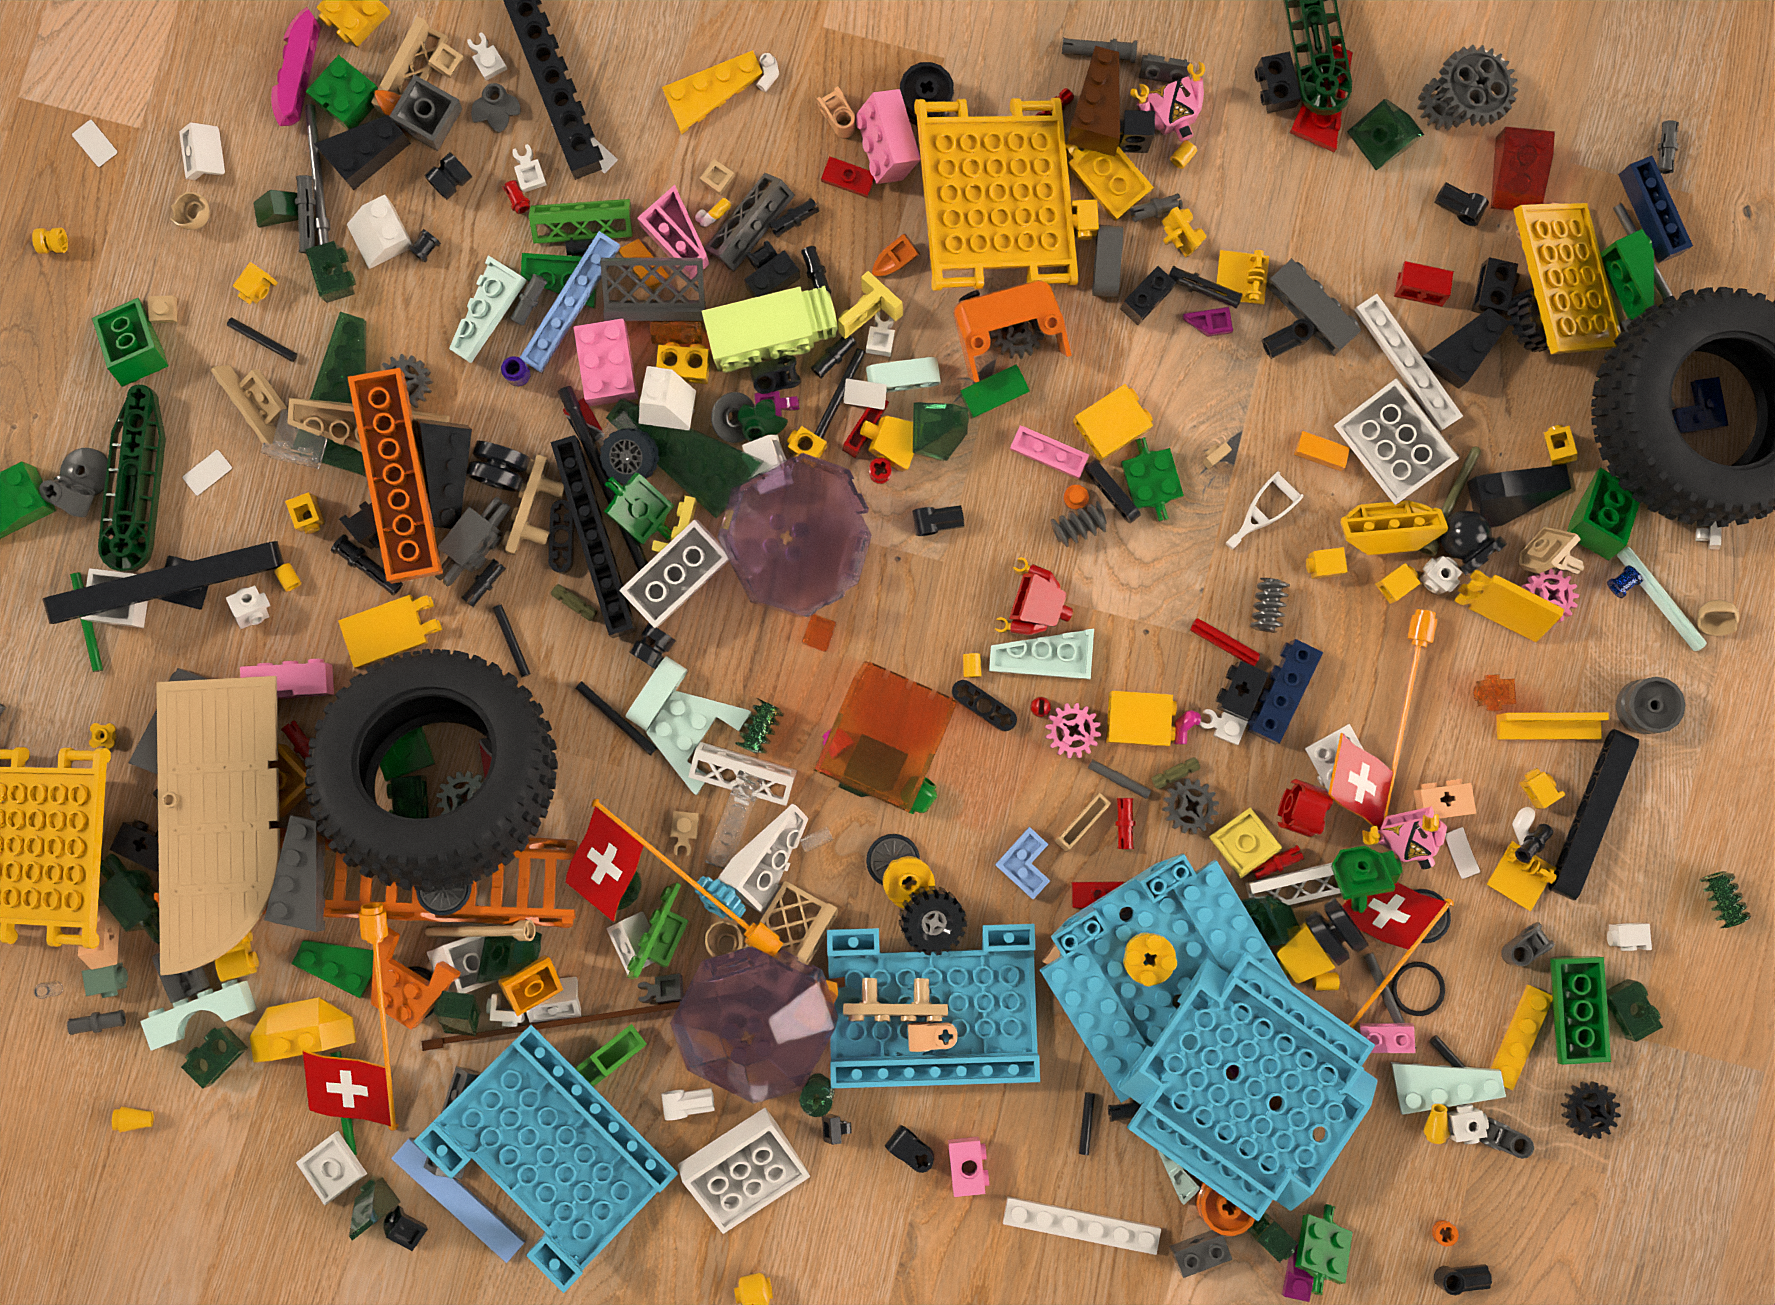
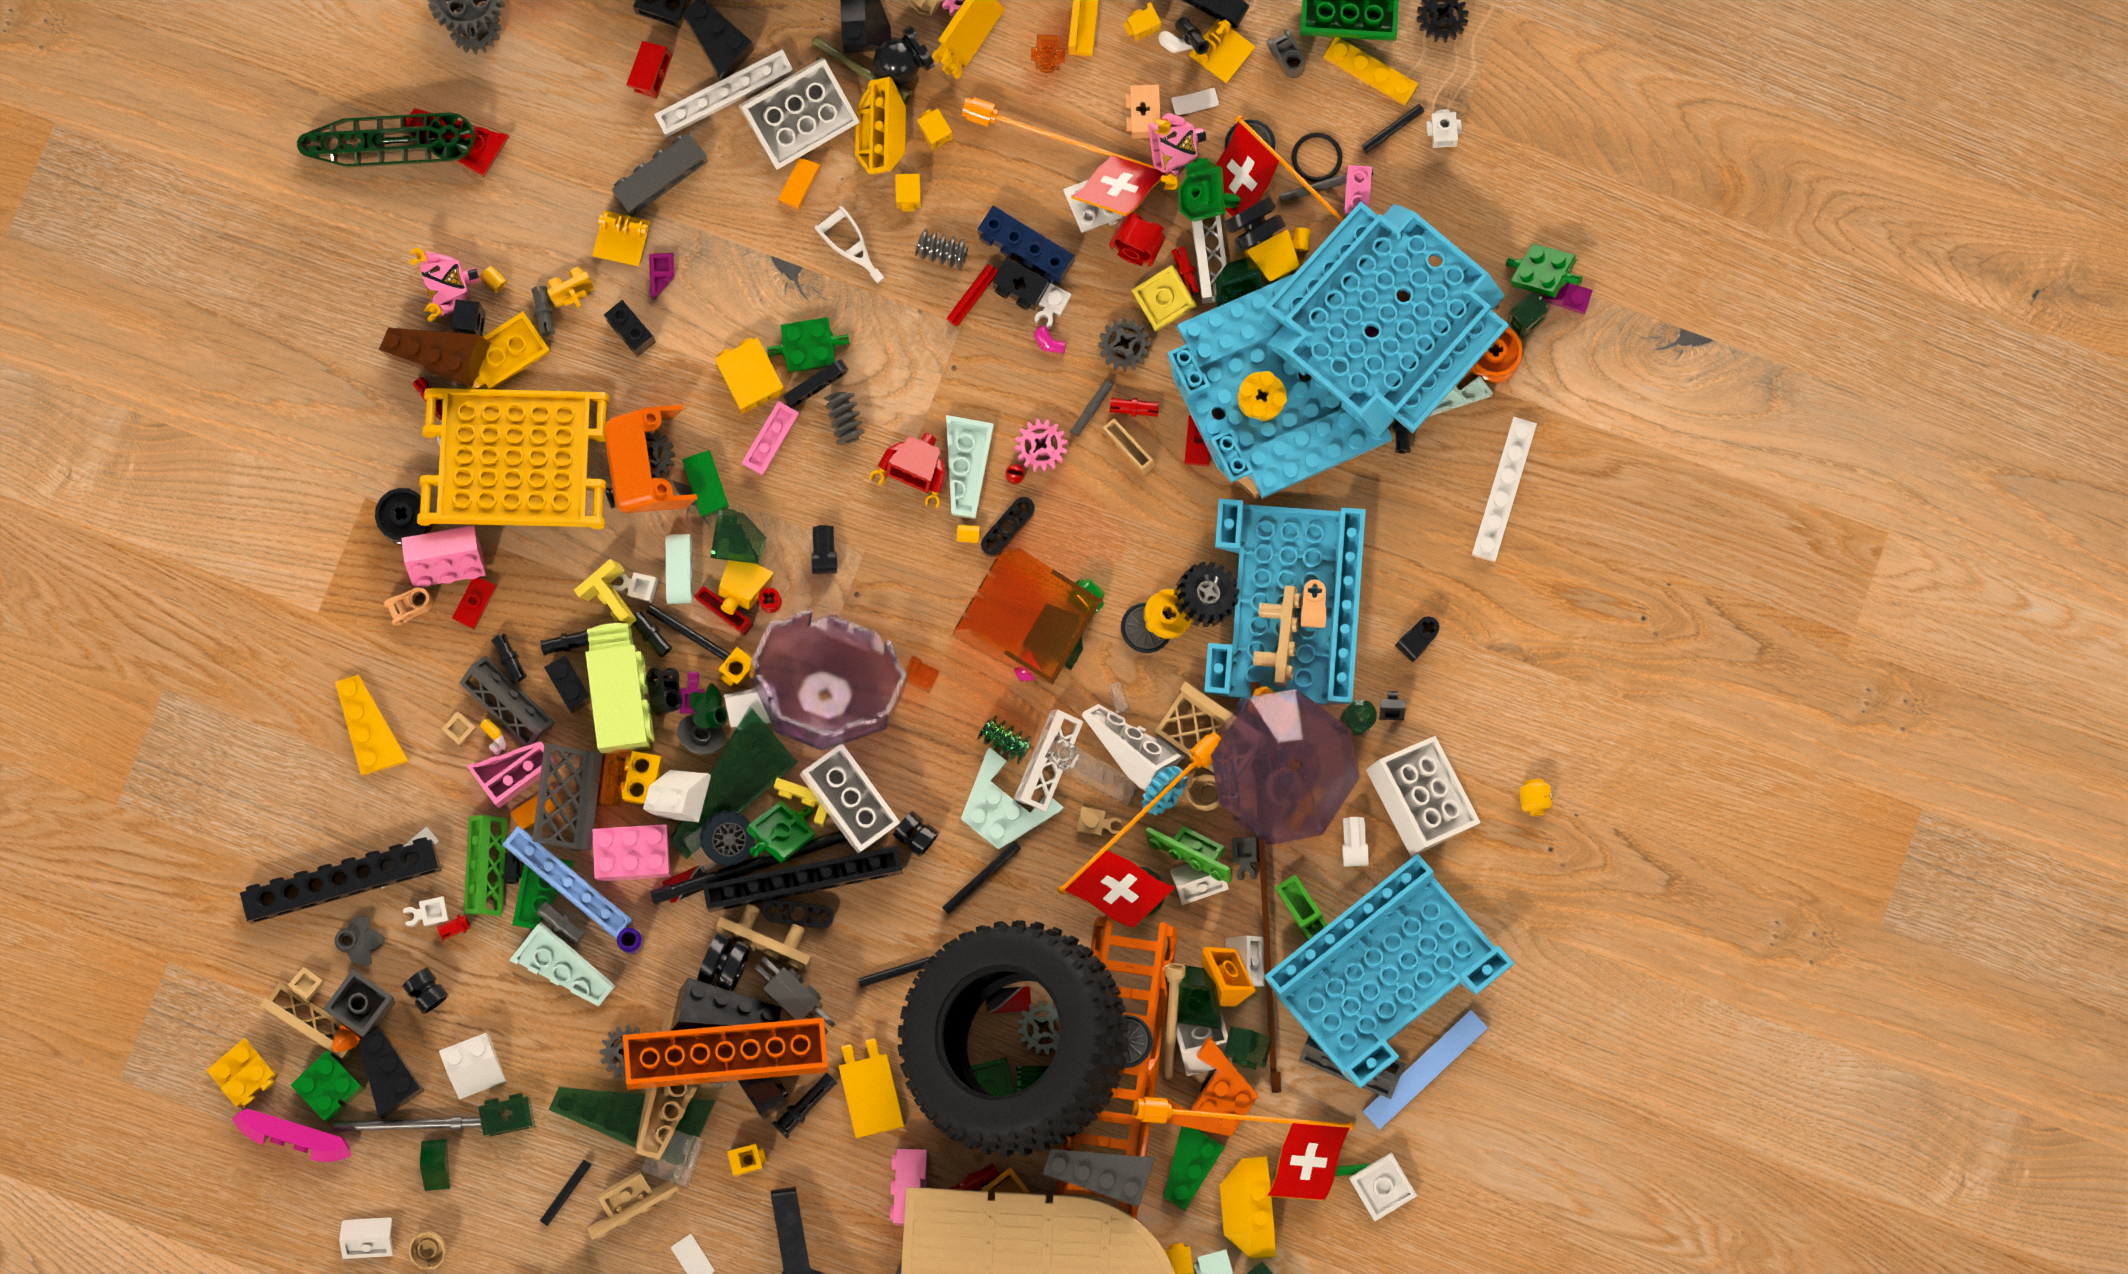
camera: 75 degrees left, 5 degrees down
white brick [226,585,270,629] -> none
yellow brick [233,262,278,305] -> none
yellow hinge [274,563,302,592] -> none
dark grey pin [295,175,316,254] -> none
wedge [349,1177,401,1241] -> none
black bracket [383,1205,428,1251] -> none
black bush [408,229,441,263] -> none
black pin [461,558,506,608] -> none
white plate [468,33,507,81] -> none
white bracket [486,992,526,1027] -> none
olive axle [551,584,597,621] -> none
light aqua beam [625,656,688,731] -> none
black bush [746,240,778,270] -> none
white arm [756,53,779,92] -> none
white sticker [844,379,887,409] -> none
orange plate [872,234,920,276] -> none
bright pink brick [948,1137,989,1197] -> none
light blue plate [995,827,1050,899] -> none
dark grey pin [1062,37,1138,63] -> none
orange plate [1063,485,1089,510] -> none
yellow brick [1071,200,1099,240] -> none
black piece [1079,1092,1095,1155] -> none
dark grey beam [1092,225,1123,298] -> none
yellow brick [1106,691,1177,747] -> none
dark grey hinge [1139,53,1192,83] -> none
olive axle [1151,757,1200,789] -> none
black pin [1169,266,1243,309] -> none
dark grey brick [1169,1230,1232,1278] -> none
tan plate [1202,442,1232,470] -> none
black brick [1254,51,1301,114] -> none
black piece [1261,318,1314,359] -> none
clear green slope [1347,99,1425,170] -> none
light aqua wing [1390,1062,1506,1115] -> none
white brick [1419,556,1463,595] -> none
yellow cone [1423,1104,1450,1144] -> none
orange bush [1432,1220,1459,1247] -> none
black piece [1434,182,1489,226] -> none
black piece [1434,1264,1492,1296] -> none
dark grey piece [1479,1117,1534,1159] -> none

